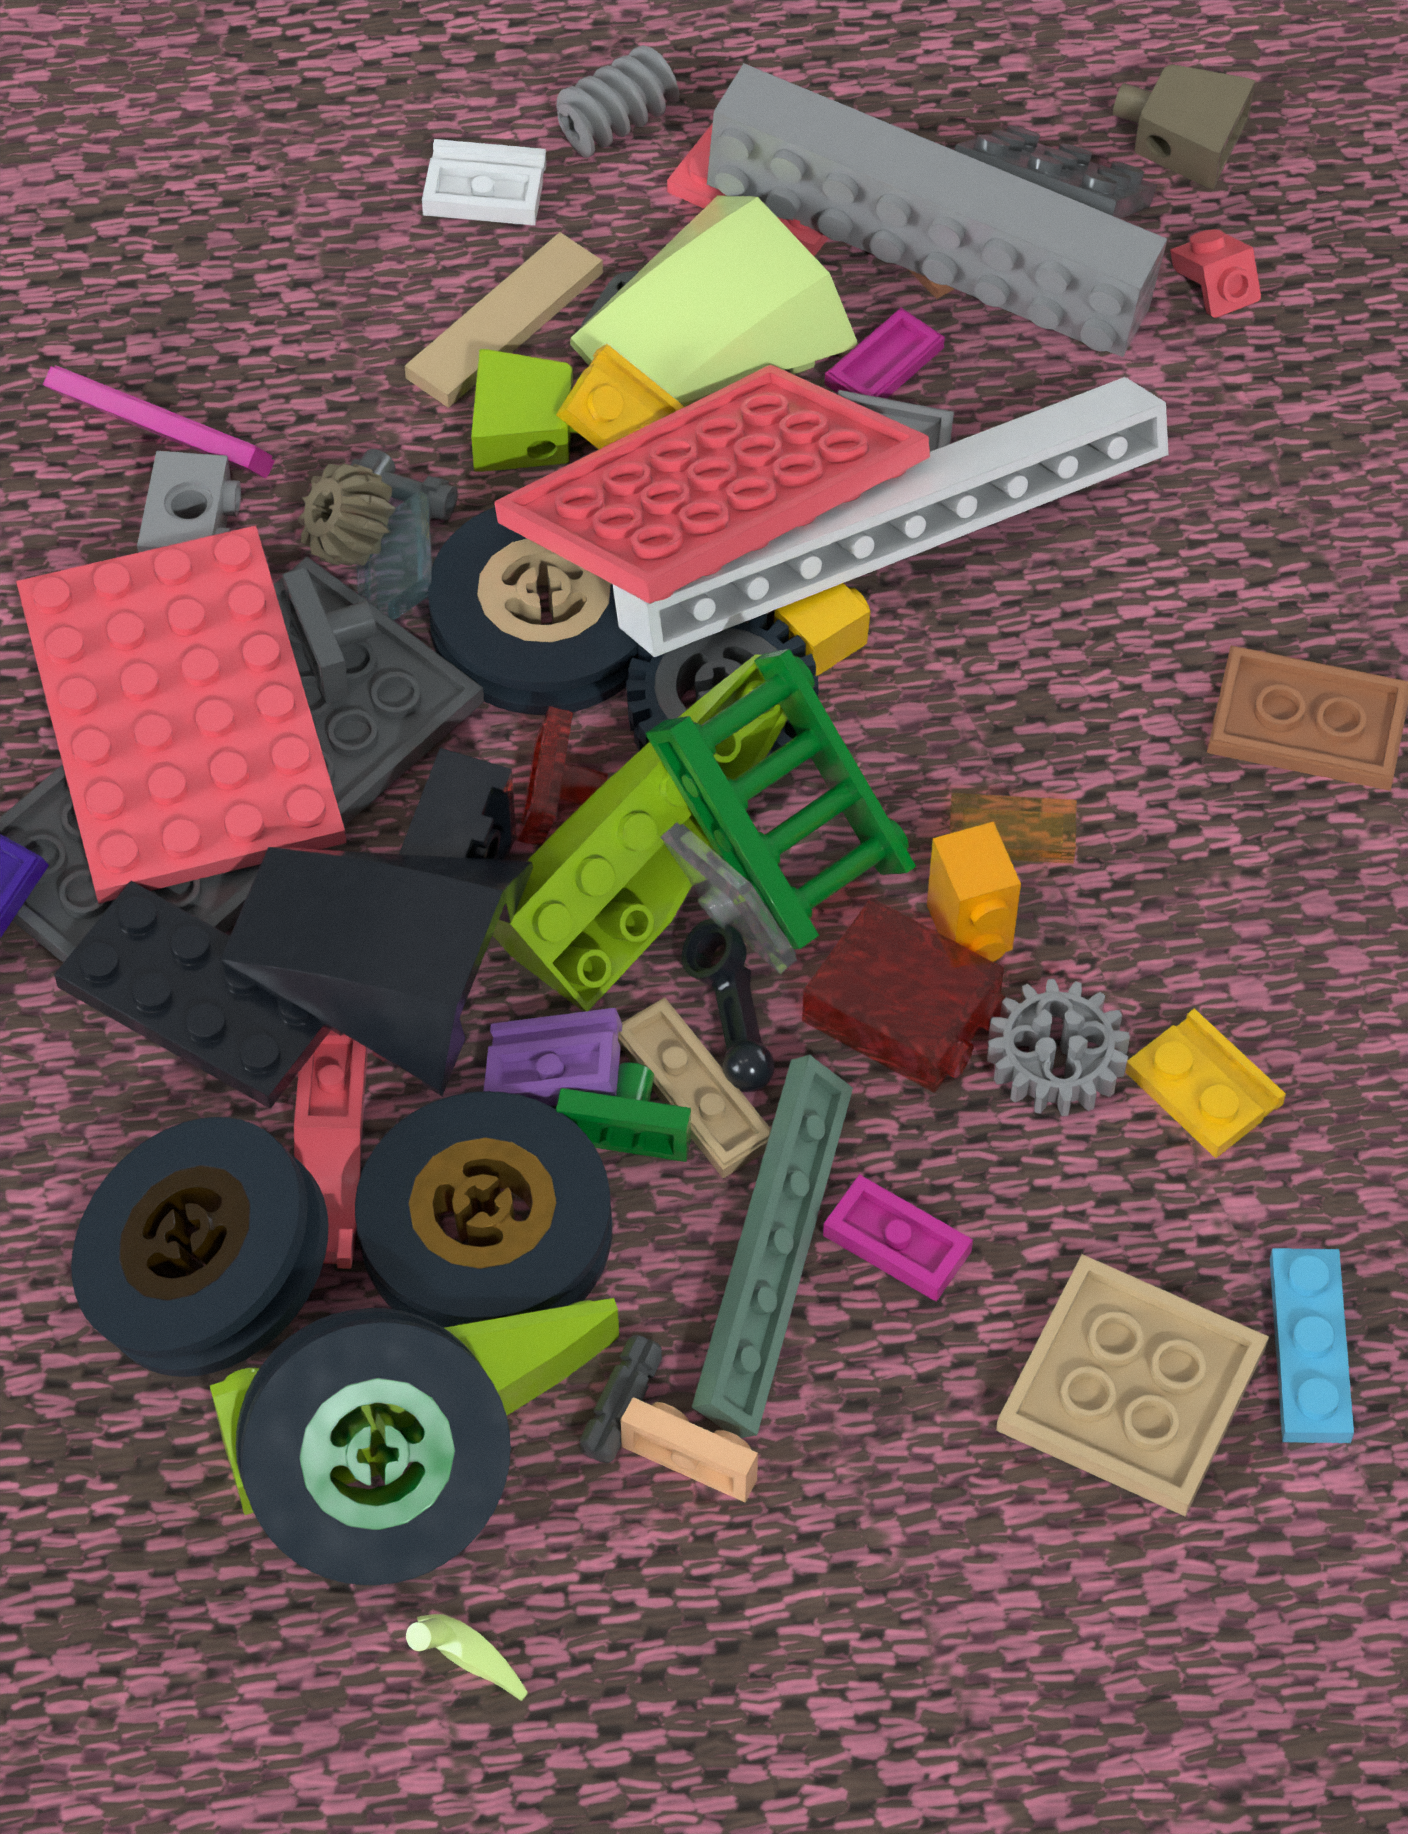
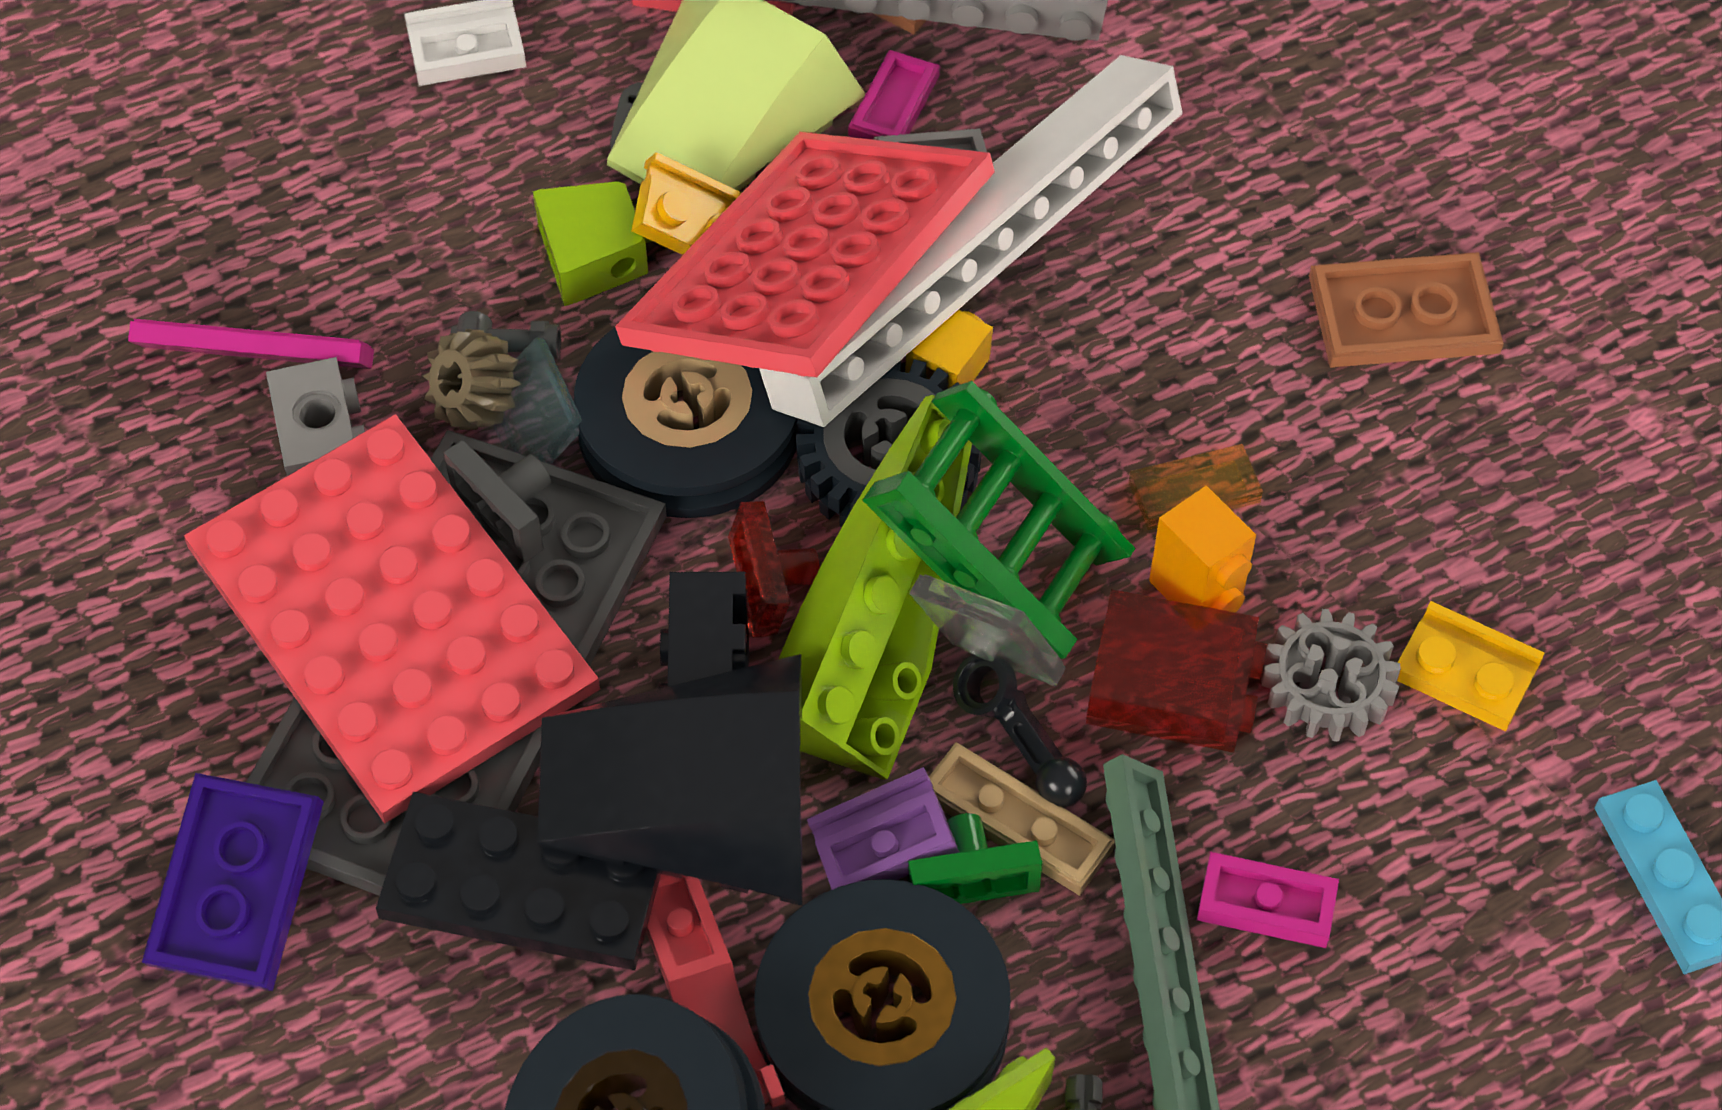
camera: 20 degrees left, 0 degrees up
tan tile [405,232,603,408] -> none
tan plate [996,1254,1269,1517] -> none

